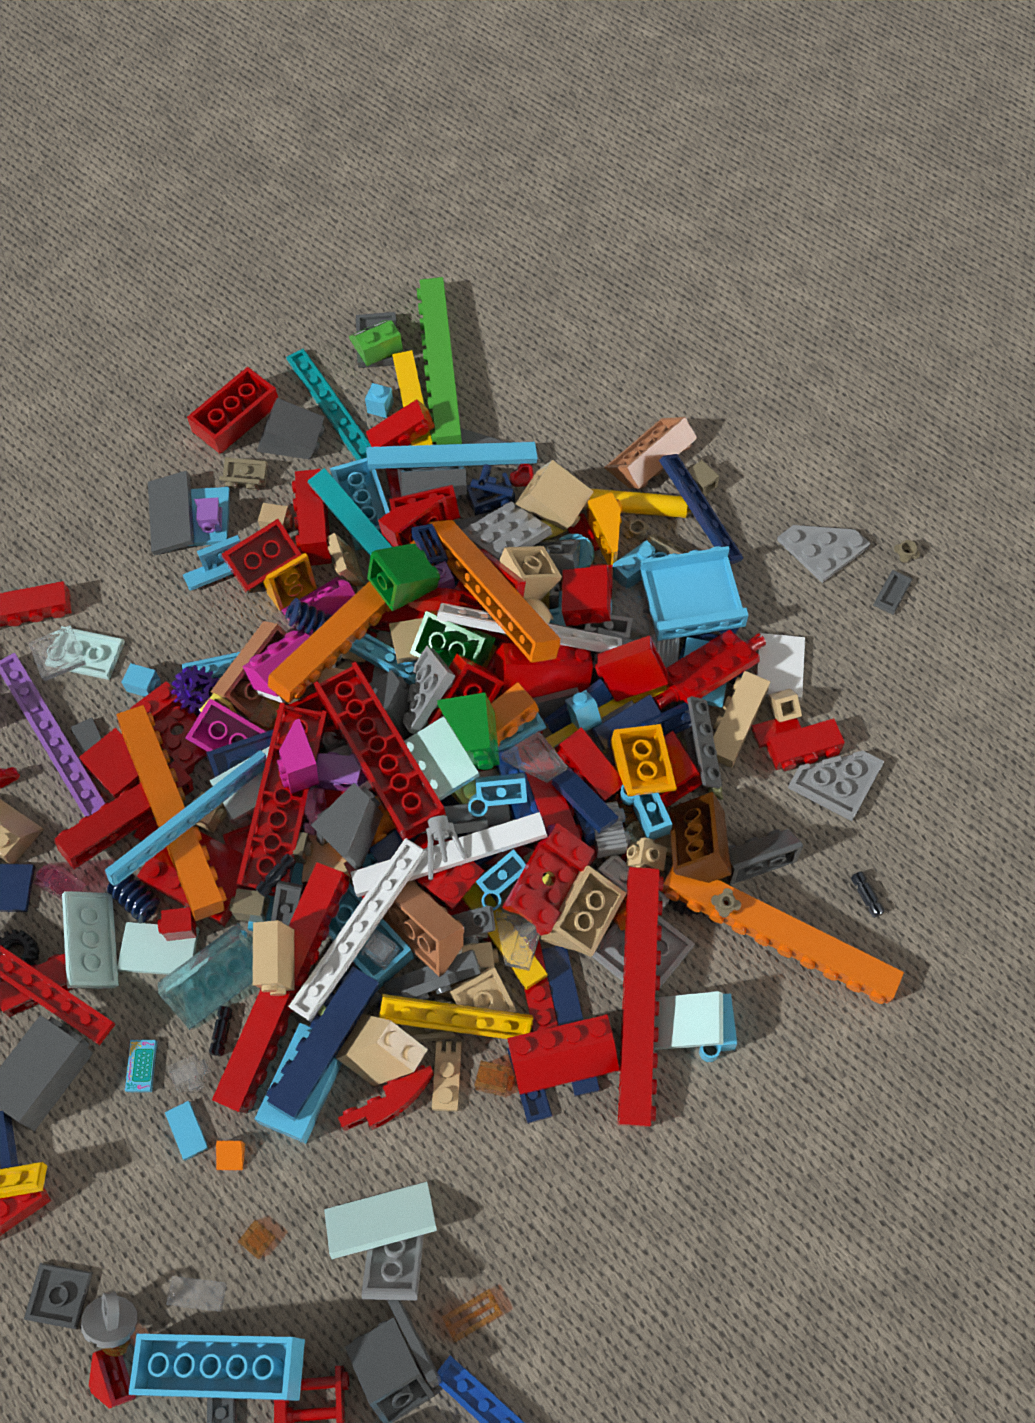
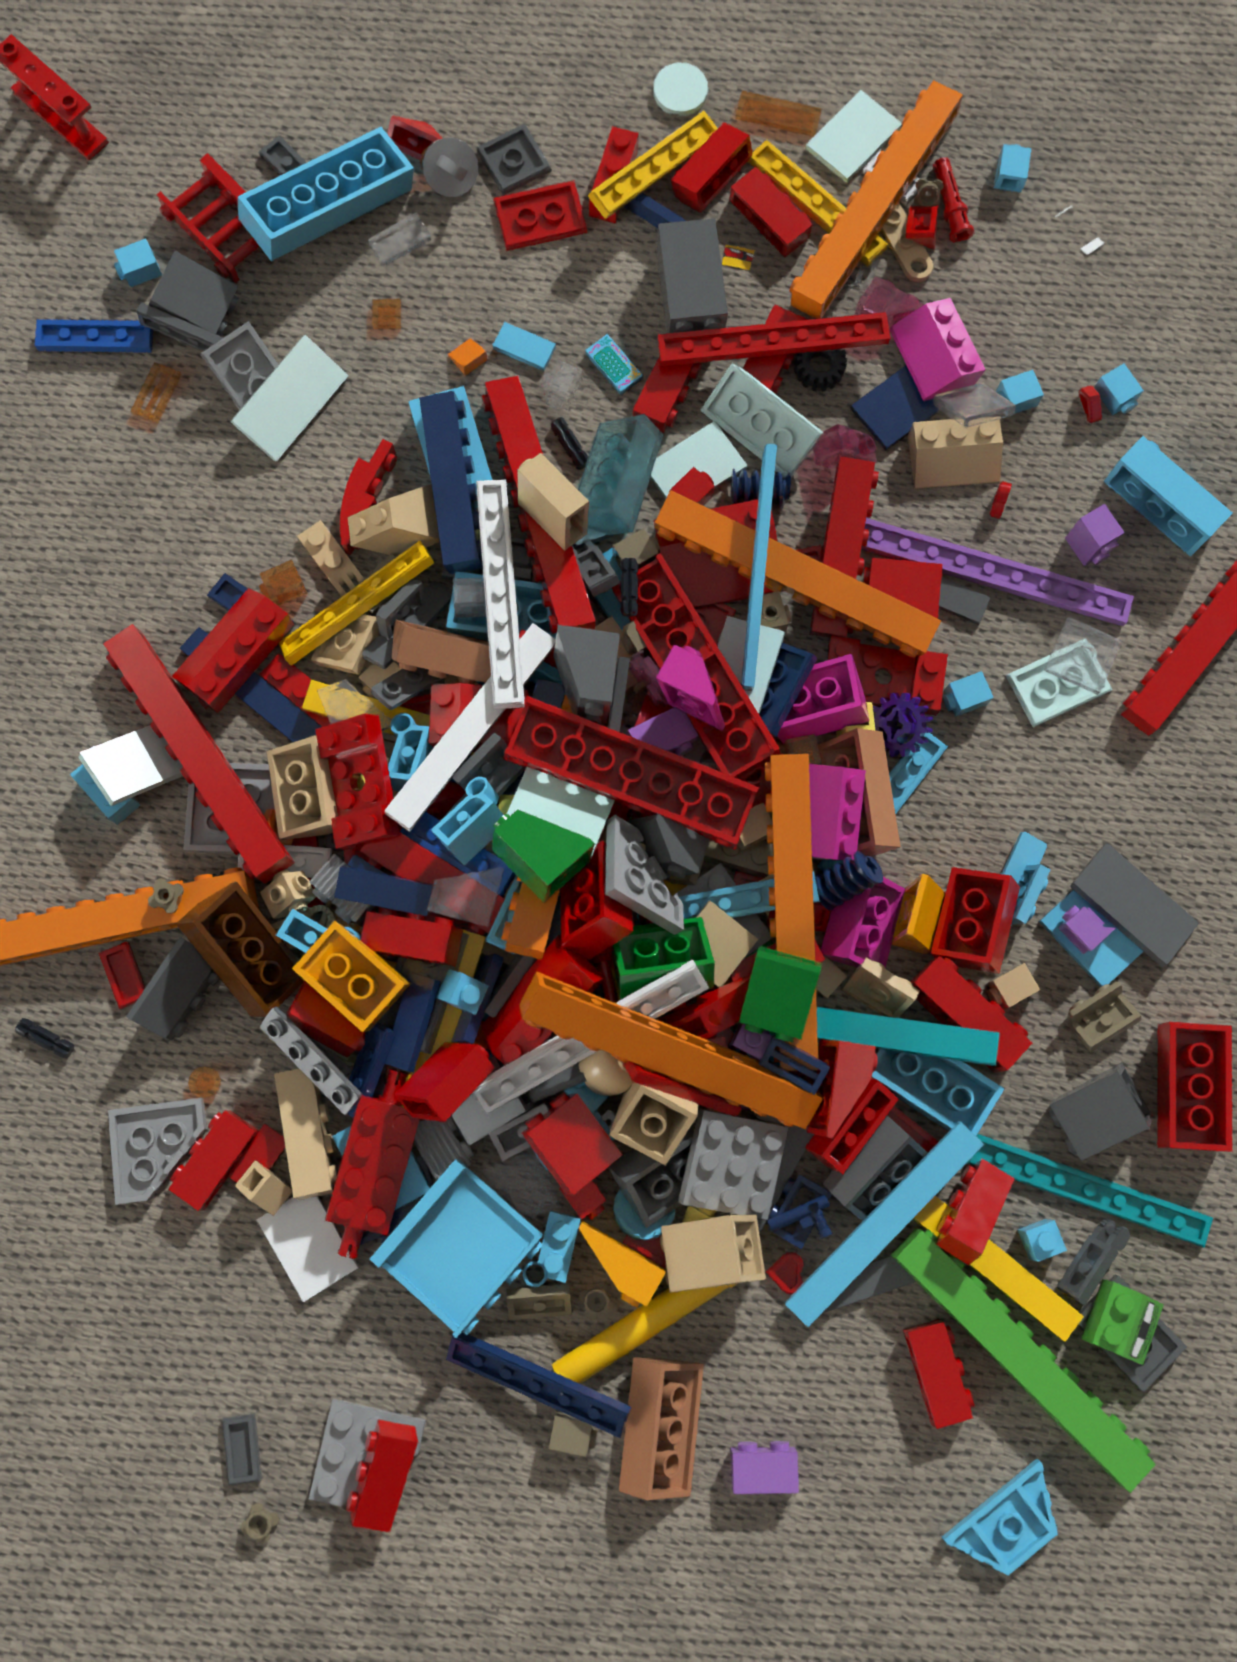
camera: 135 degrees right, 15 degrees up
light grey plant [426,815,467,880] -> none
none -> red tile [98,941,146,1010]
none -> clear orange tile [188,1067,221,1098]
none -> red brick [347,1419,418,1533]
none -> red tile [493,180,588,251]
none -> red brick [632,357,702,434]
none -> medium lavender brick [731,1441,799,1494]
none -> red brick [903,1319,975,1429]
none -> medium azure wing [942,1458,1058,1575]
none -> dark grey hinge [1057,1218,1131,1306]

